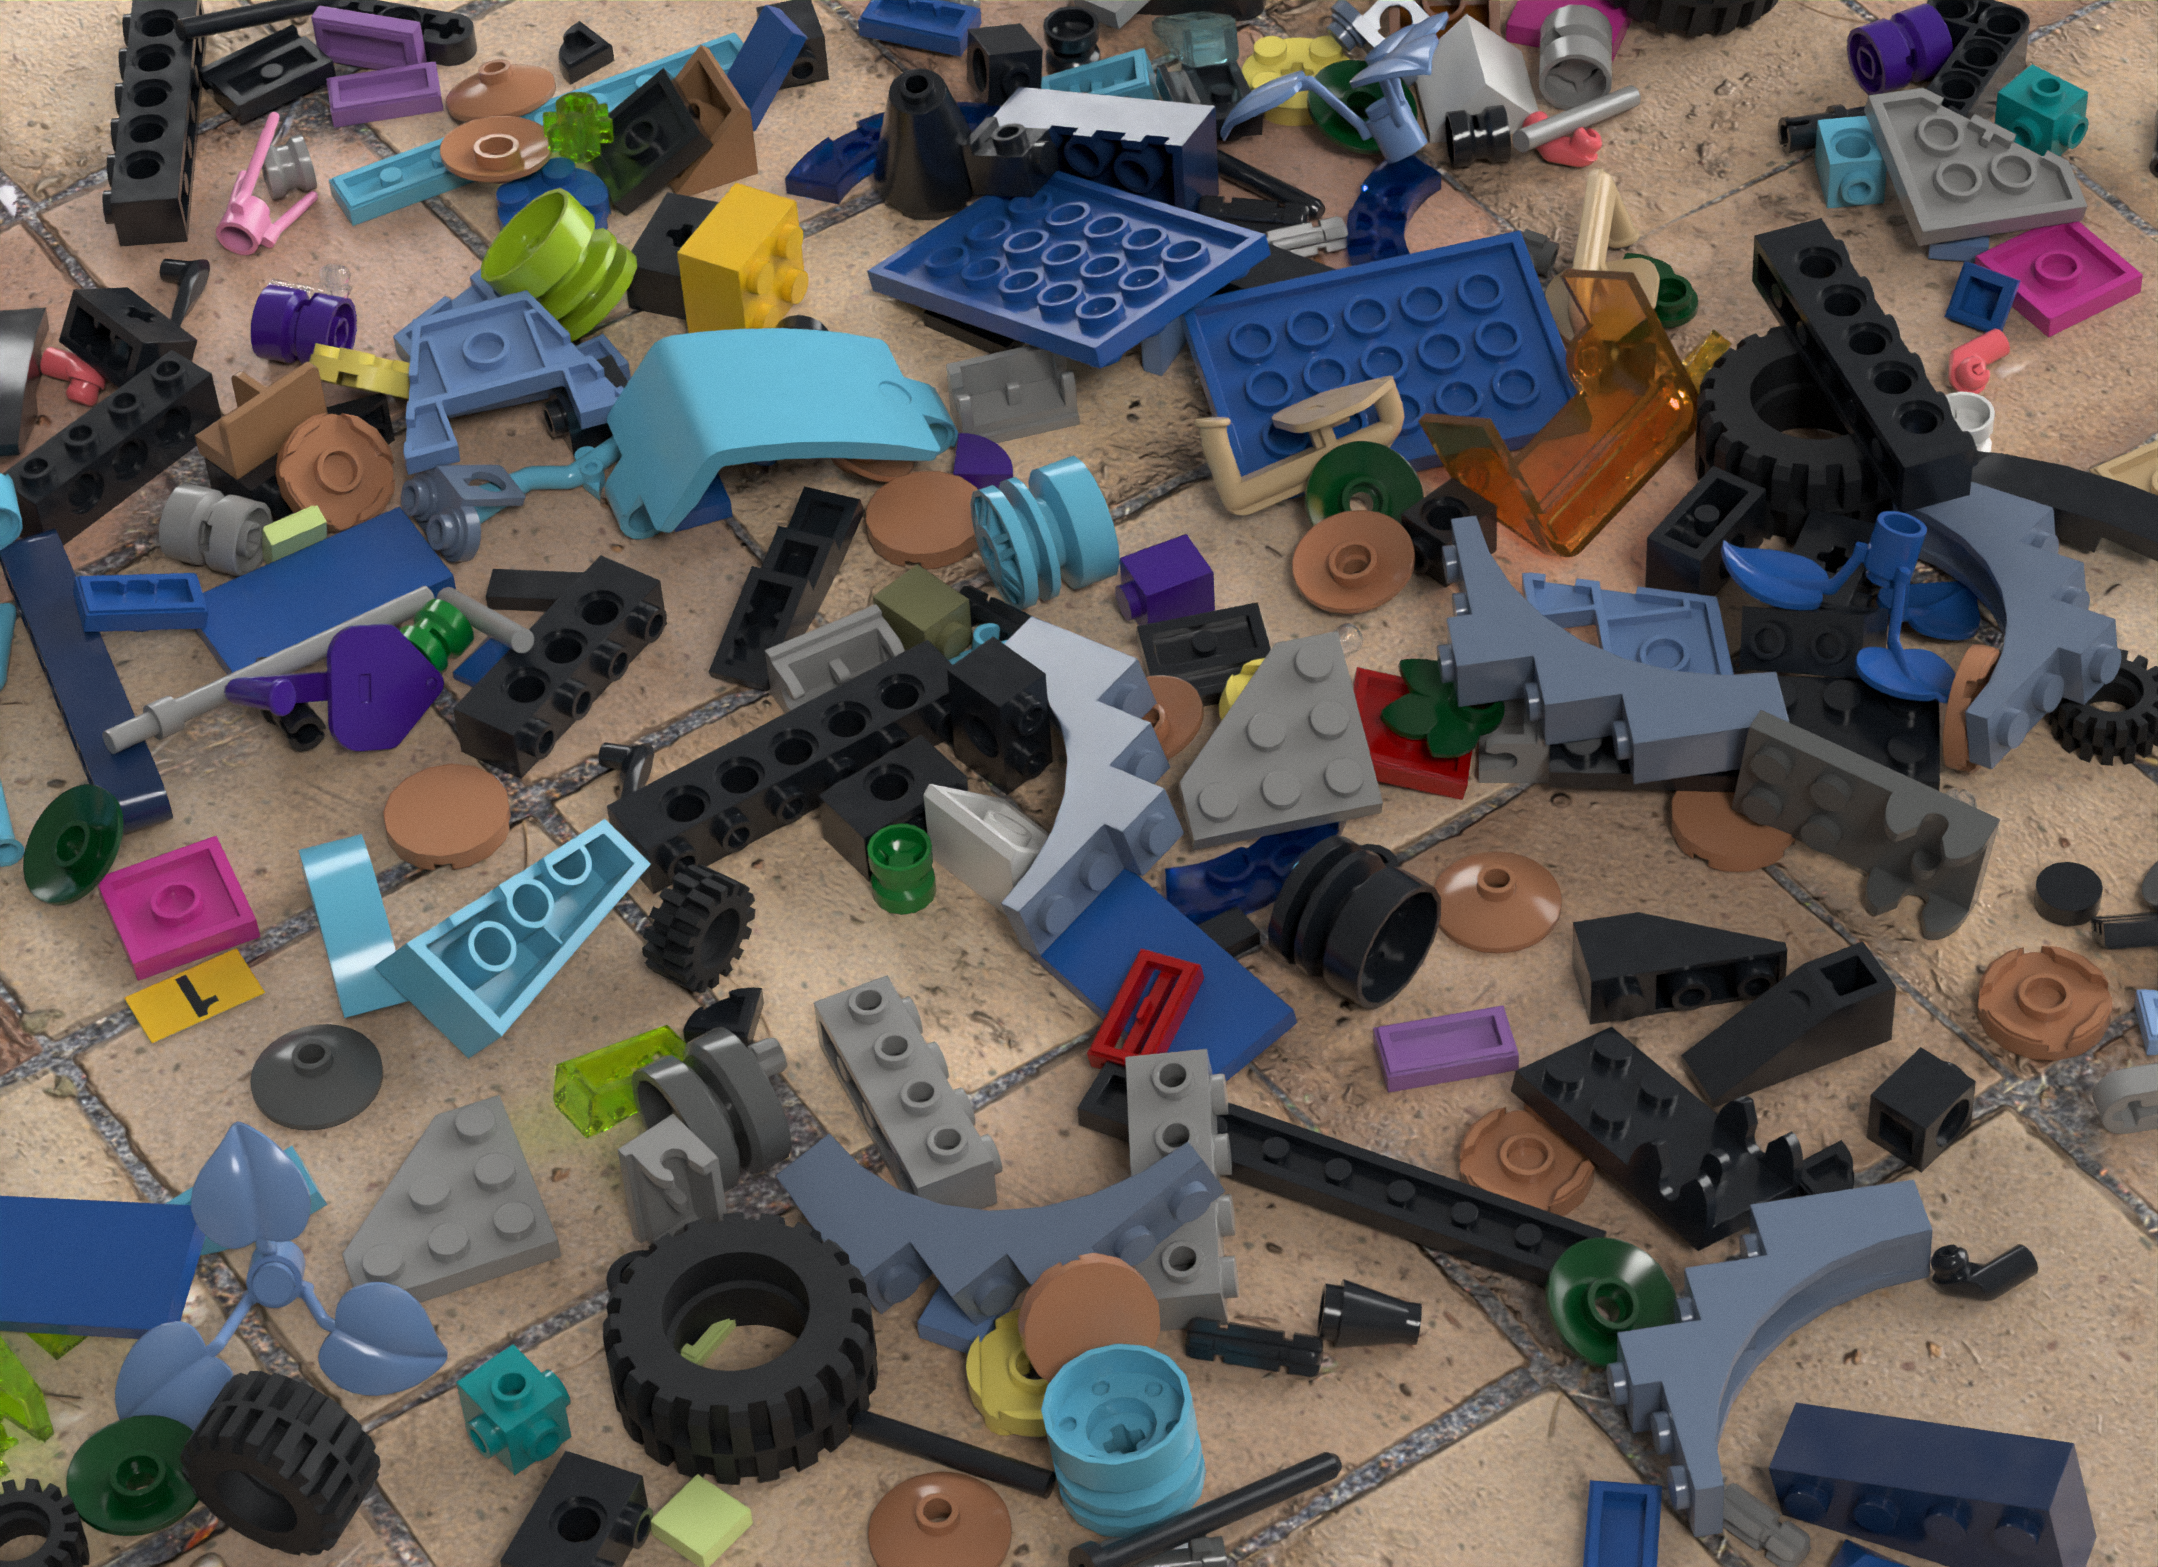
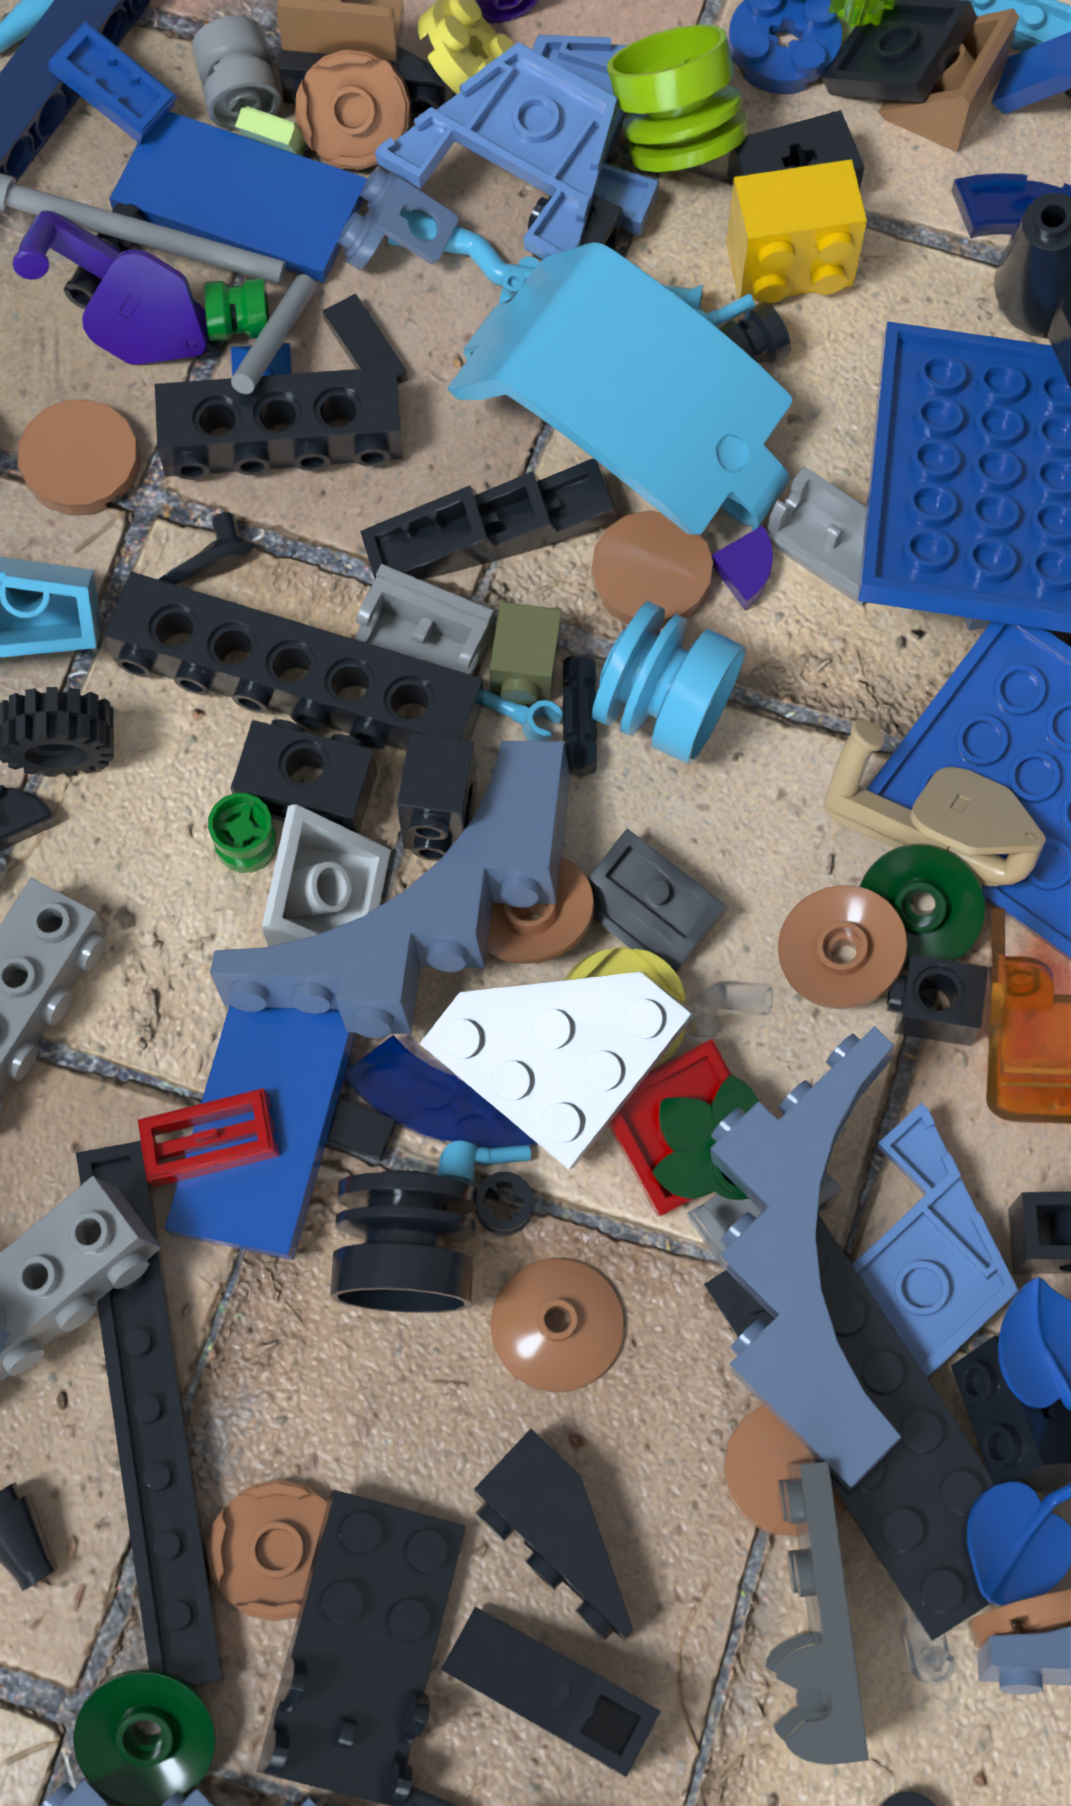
camera: 50 degrees right, 25 degrees up
dark purple brick [1115,534,1215,626] -> none
medium lavender tile [1373,1005,1519,1093] -> none

